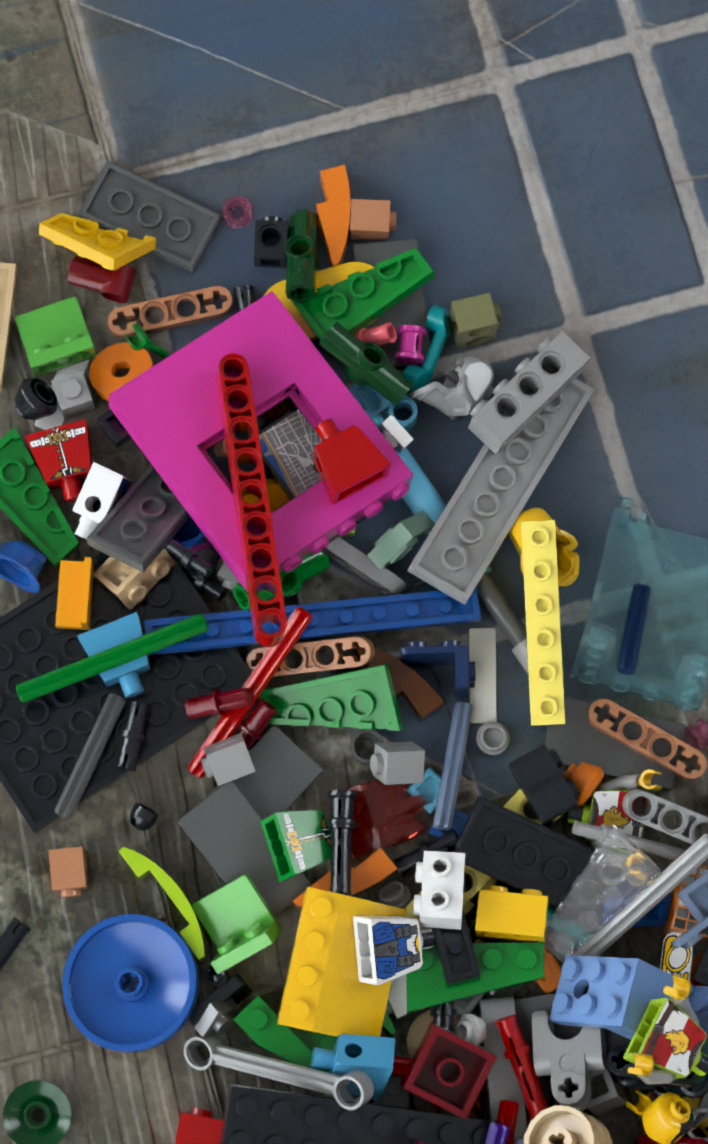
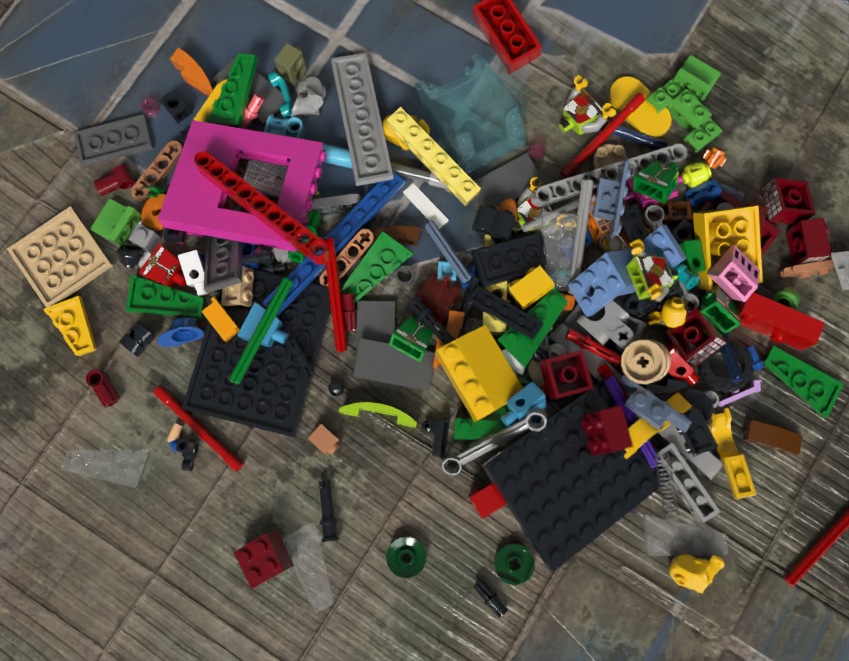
camera: 40 degrees left, 0 degrees up
yellow wing [39,213,156,271] -> none
dark grey axle [55,693,126,819] -> none
blue dish [62,914,199,1053] -> none
dark red axle [185,688,253,720] -> none
bracket [192,874,283,974] -> none
flat silver plate [194,998,240,1037] -> none
light grey brick [201,733,256,786] -> none
dark green piece [285,209,320,303] -> none
red torso [313,418,391,505] -> none
dark green piece [319,321,414,407] -> none
nougat brick [350,199,396,241] -> none
torso [353,915,435,985] -> none
sand green brick [368,511,435,570] -> none
light grey brick [370,741,425,785] -> none
white plate [379,415,414,451] -> none
dark pink bush [395,325,427,365] -> none
dark blue bracket [400,640,476,698] -> none
white brick [413,851,465,930] -> none
light grey brick [468,331,591,455] -> none
light grey plate [476,722,510,756] -> none
nougat beam [587,699,707,781] -> none
dark blue axle [617,583,651,675] -> none

